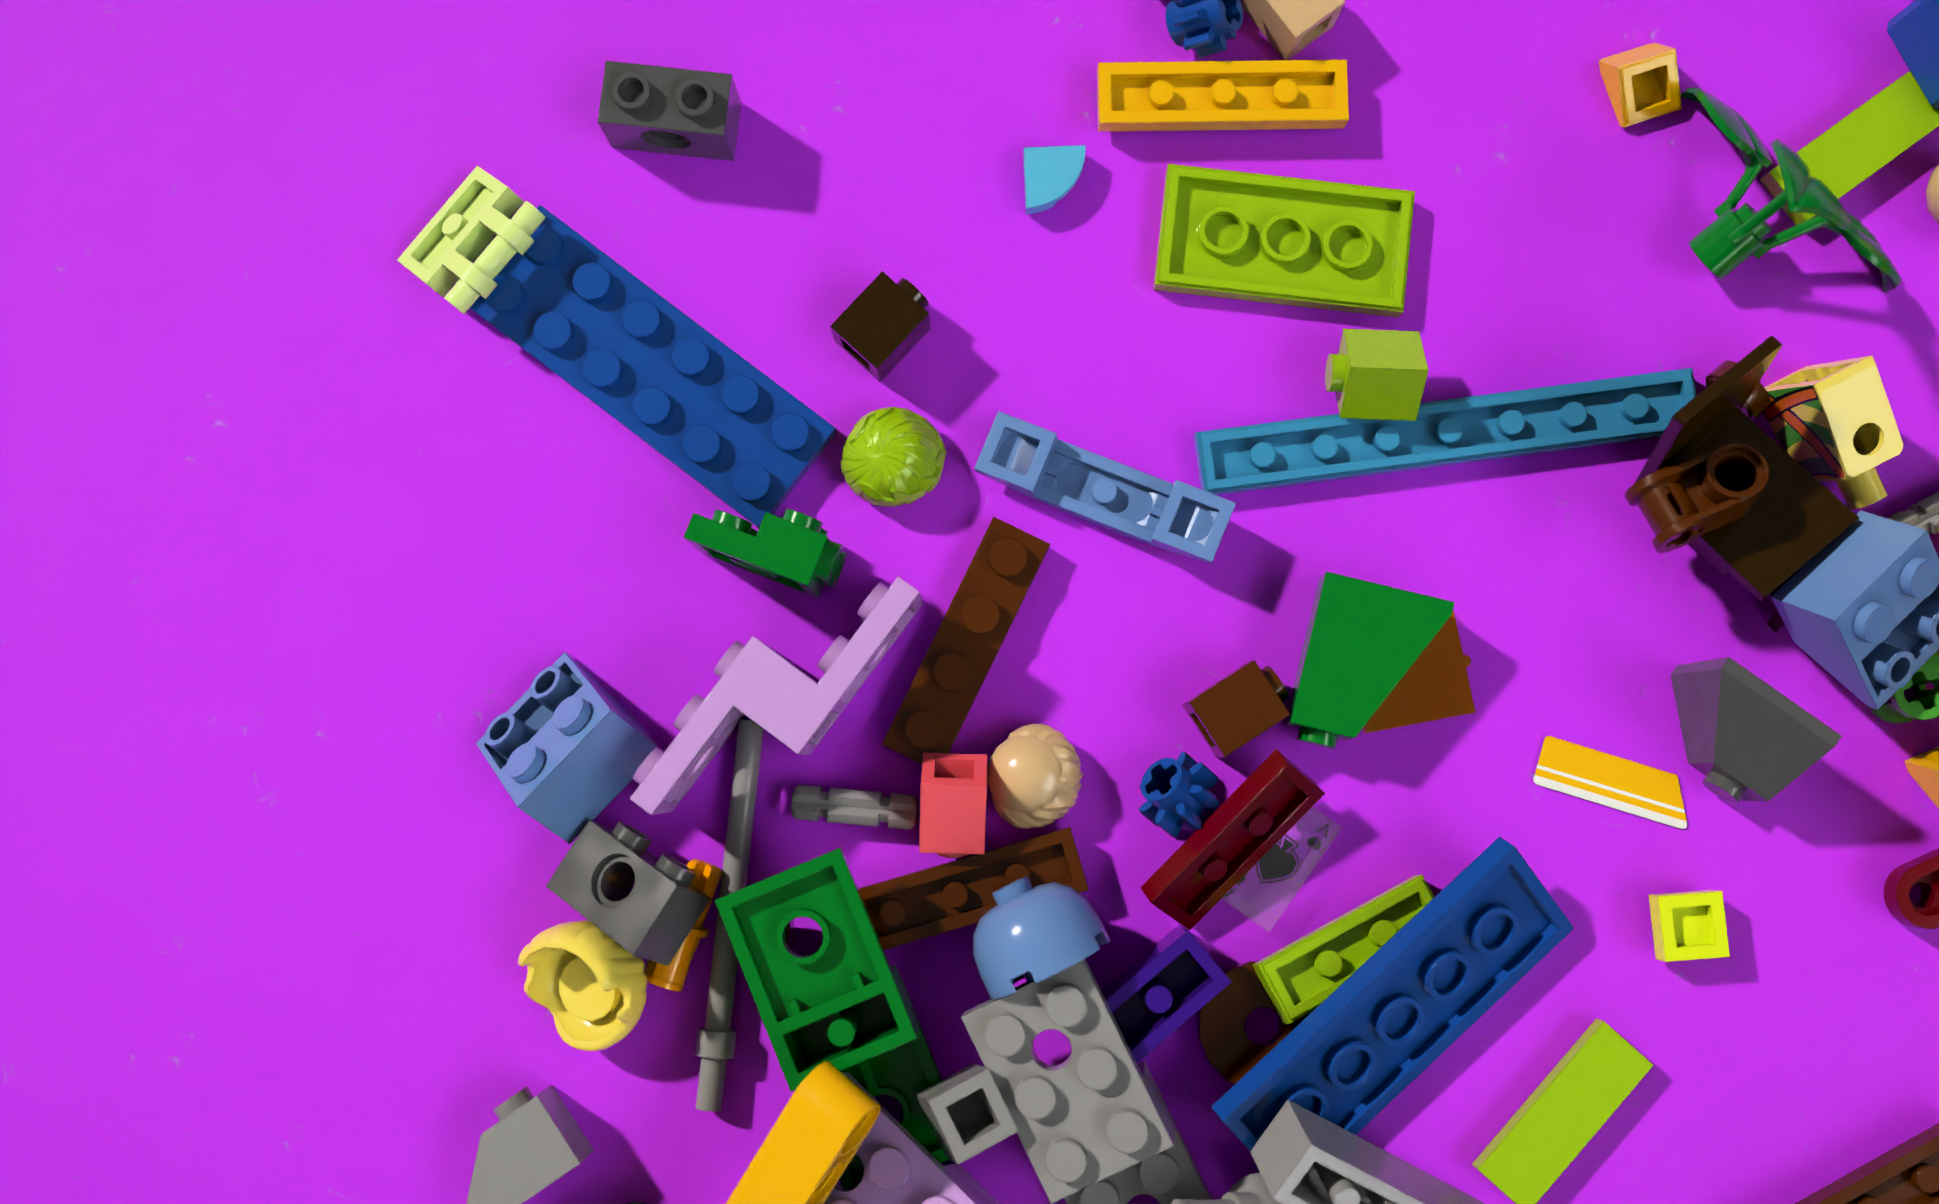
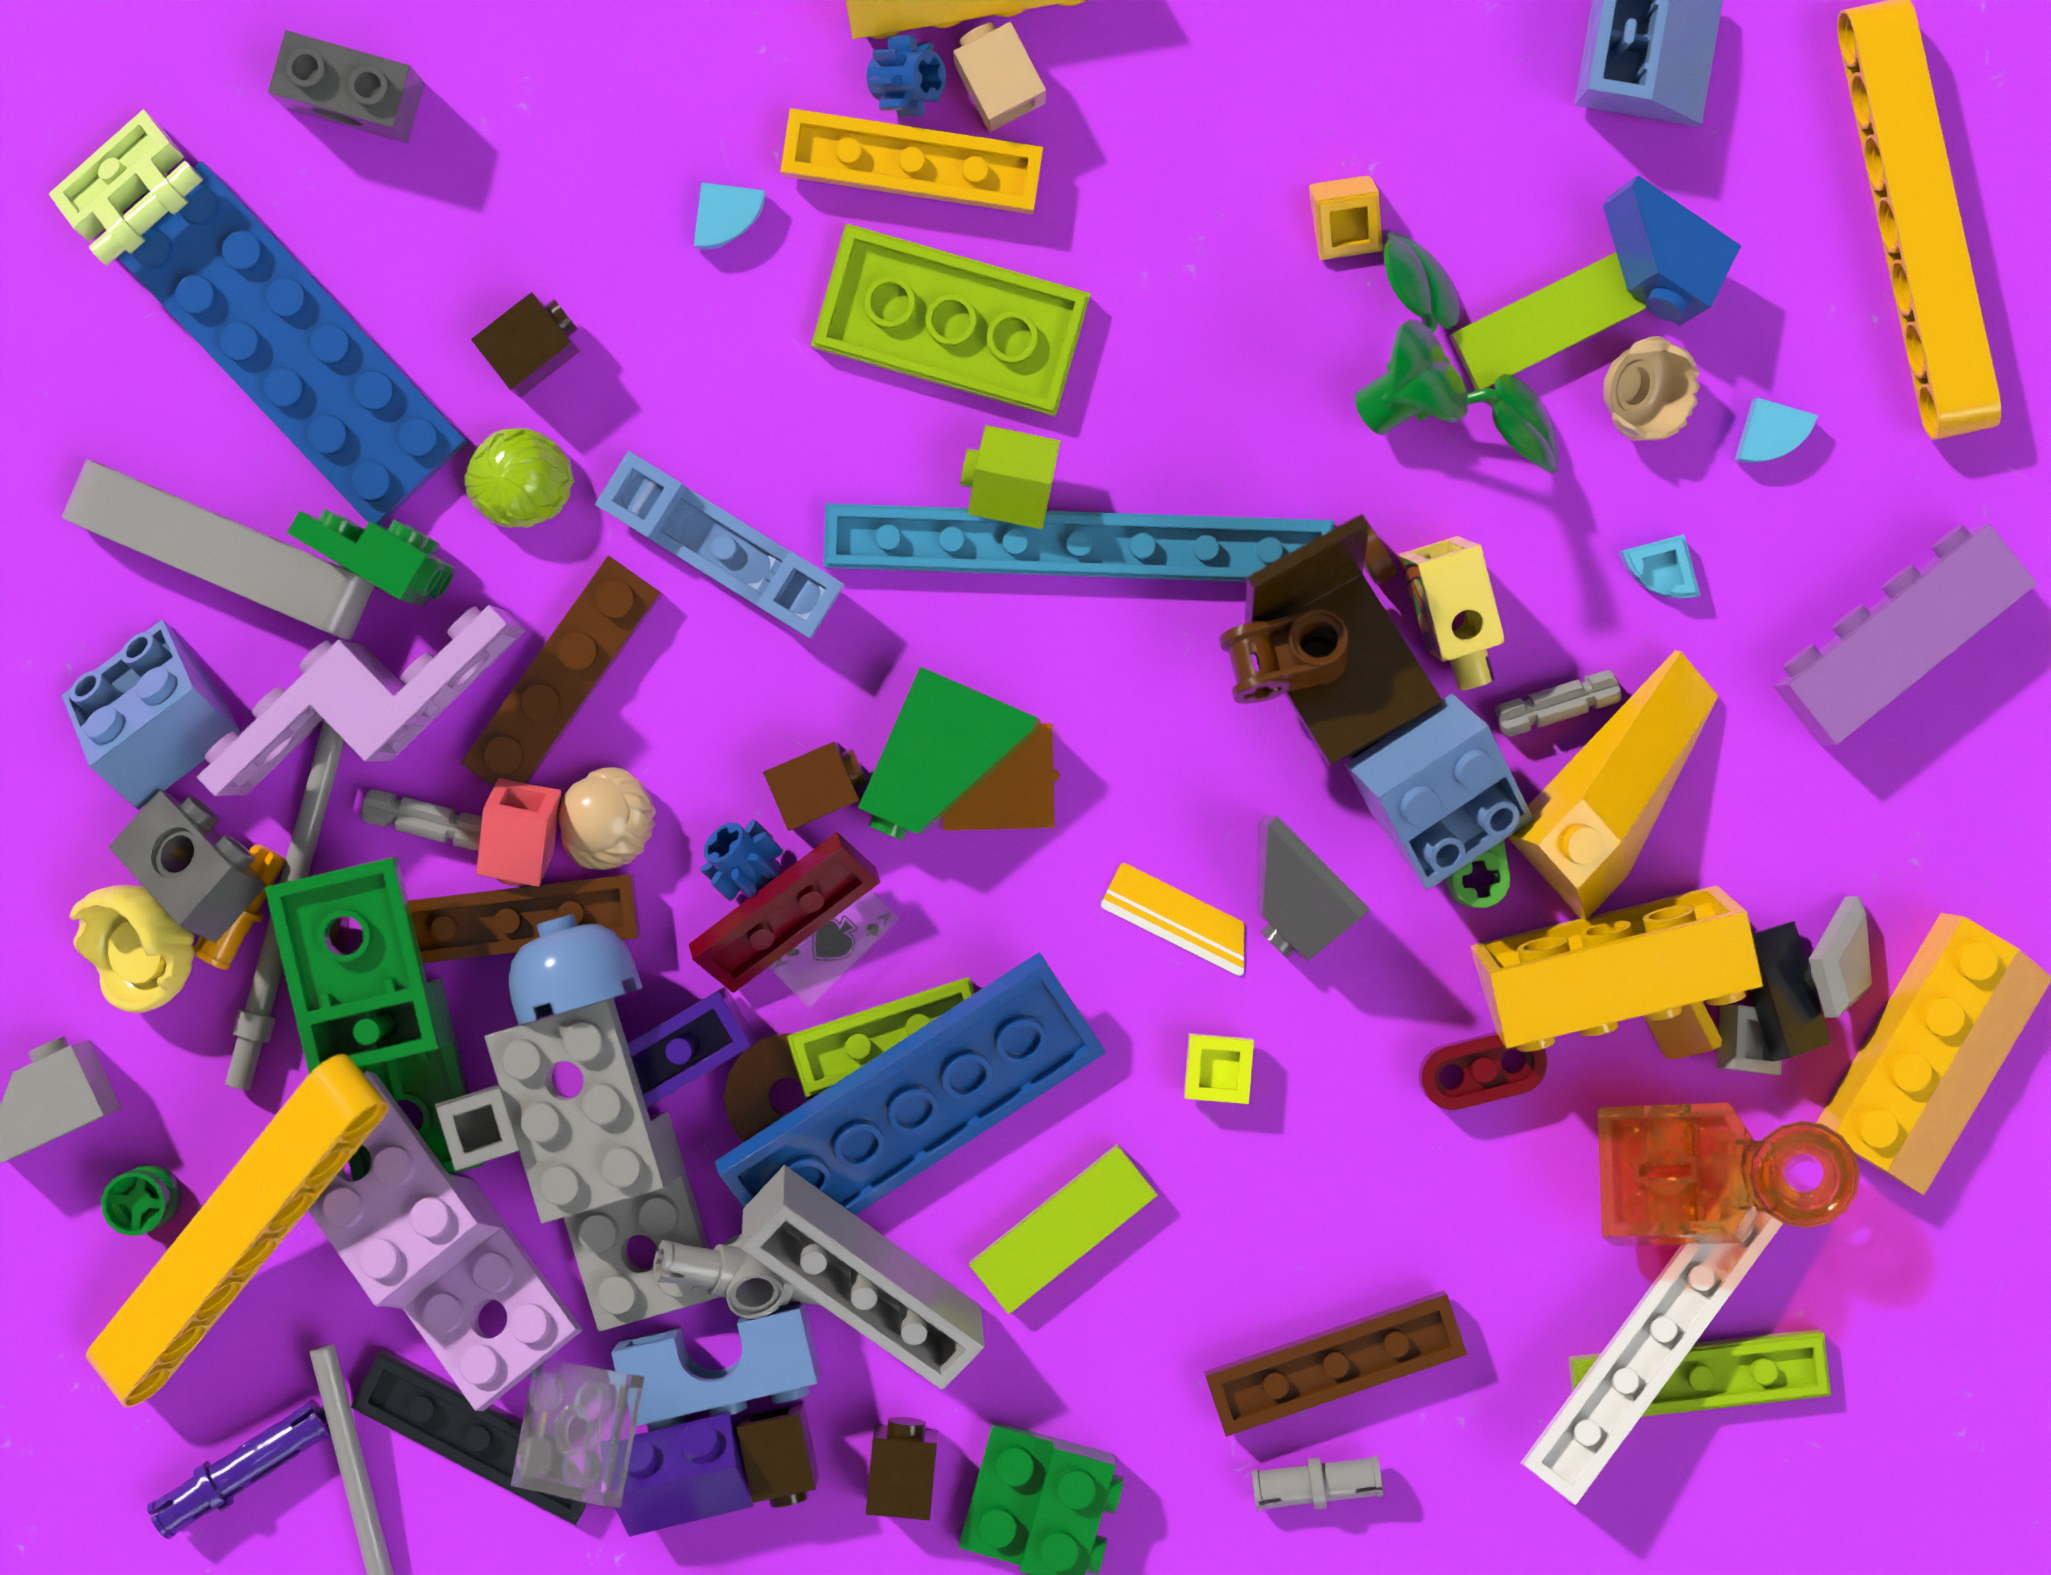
camera: 10 degrees right, 5 degrees up
none -> light grey beam [61,459,374,641]

